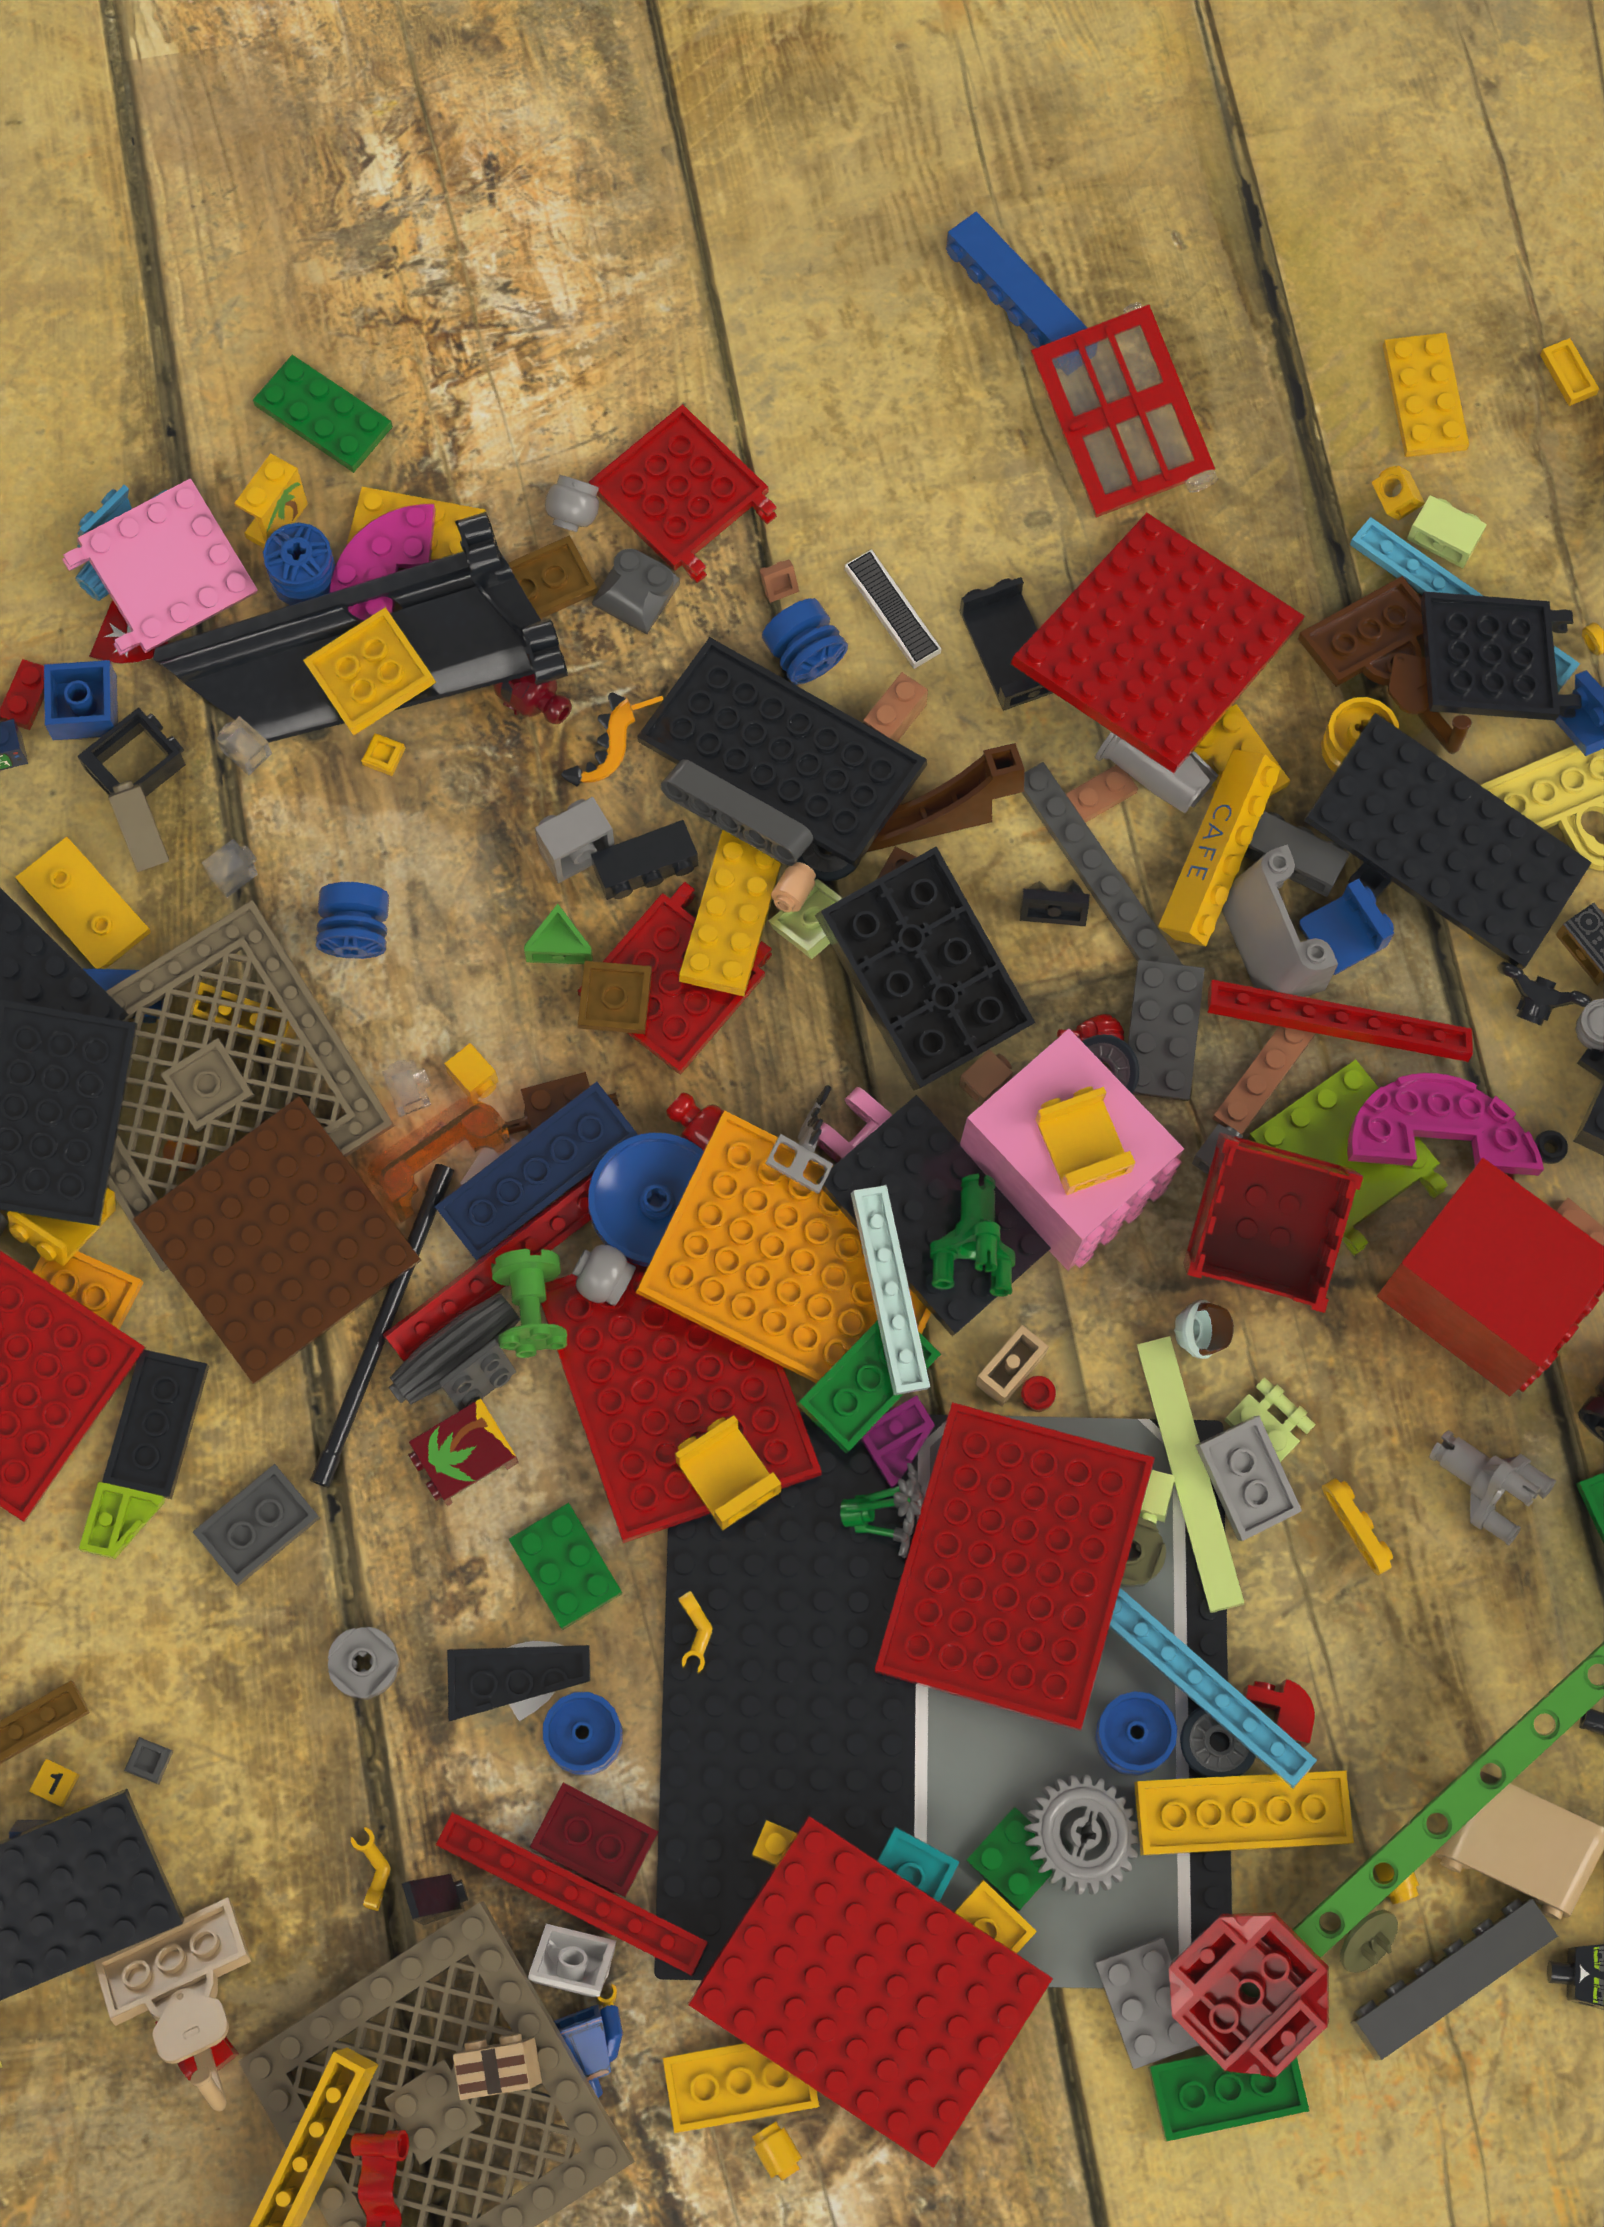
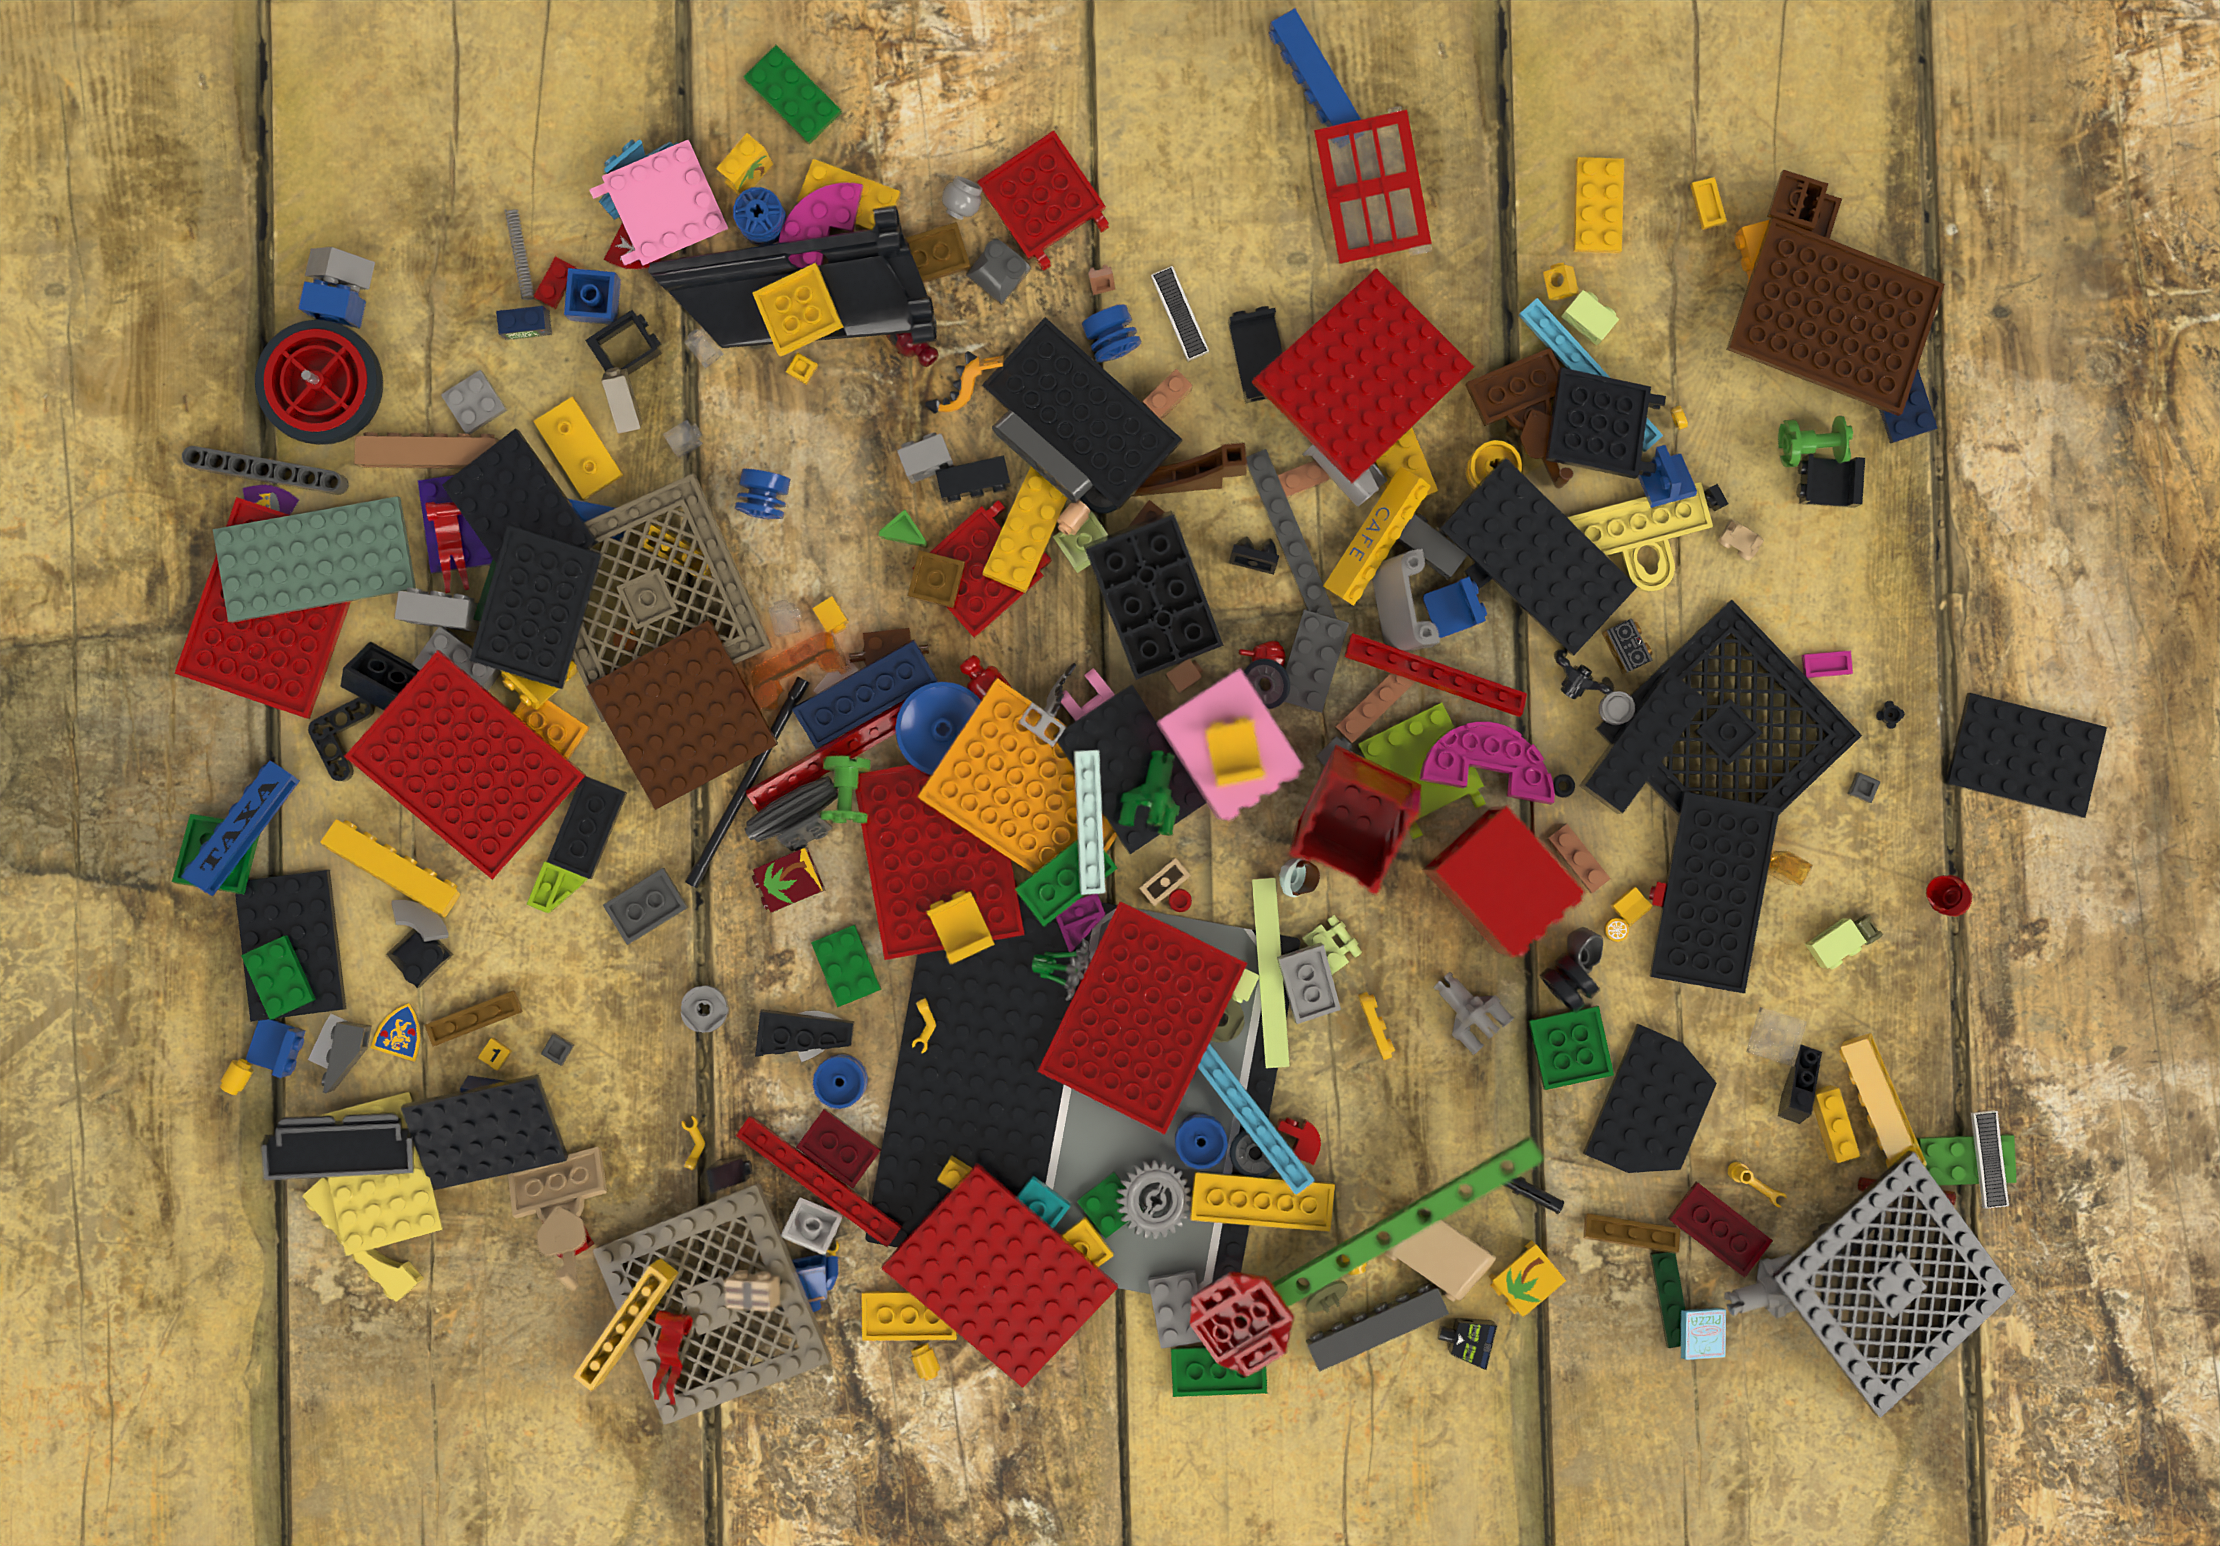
camera: 15 degrees right, 15 degrees up
light grey piece [572,1245,636,1306] -> none

